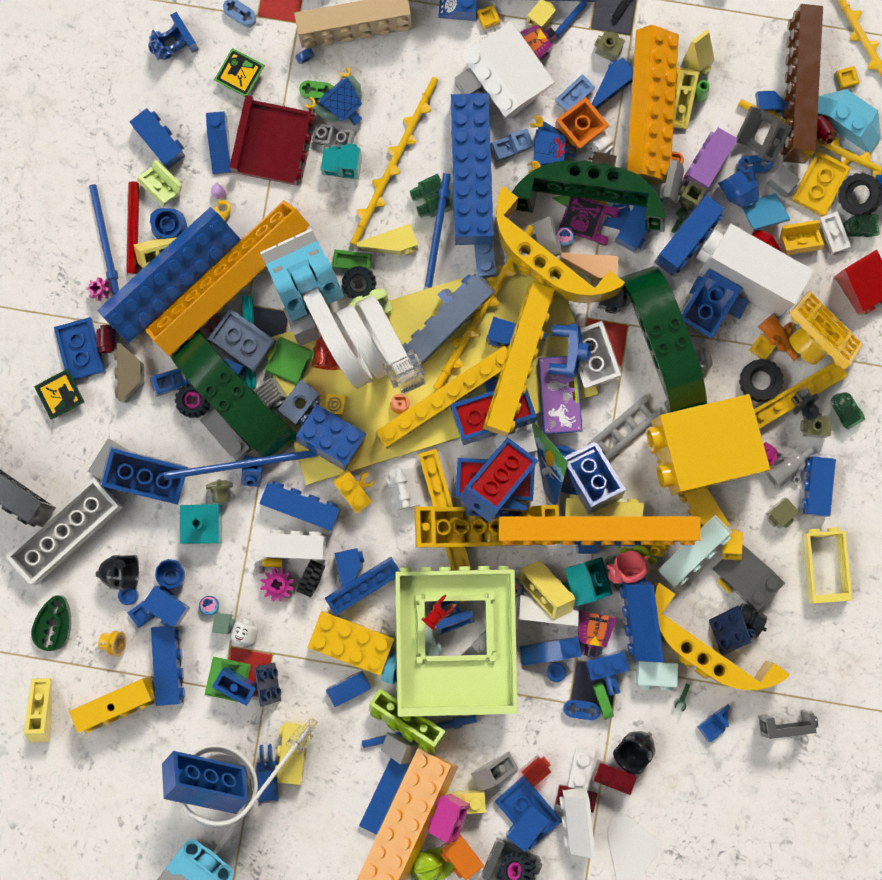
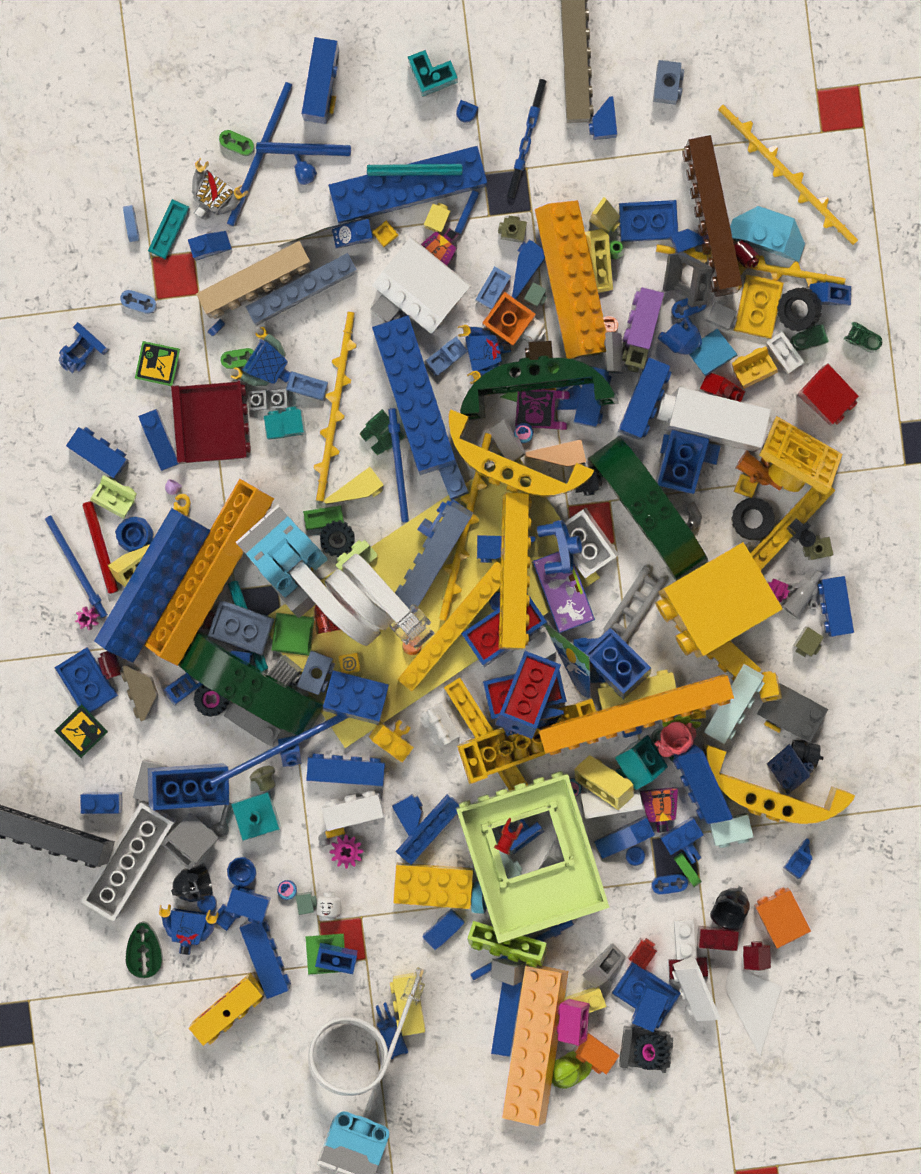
camera: 15 degrees left, 5 degrees up
light yellow slope [24,678,52,743] -> none
yellow piece [98,631,126,657] -> none
blue brick [162,750,248,814] -> none
dark blue hinge [254,662,281,707] -> none
black tyre [297,559,325,598] -> none
clear green hand [671,207,688,234] -> none
clear green hand [674,683,690,712] -> none
dark grey window [758,709,818,739] -> none
light yellow window [802,527,852,603] -> none
clear green piece [831,392,865,430] -> none
yellow tile [835,66,860,90] -> none
none -> blue brick [80,792,122,814]
none -> blue torso [159,904,219,955]
none -> light grey brick [161,812,218,870]
none -> dark grey bar [214,802,232,837]
none -> sand blue brick [245,253,358,326]
none -> medium blue plate [286,371,328,401]
none -> sand green plate [523,282,547,308]
none -> blue tile [619,200,678,242]
none -> dark red brick [743,941,771,971]
none -> orange brick [754,887,811,949]

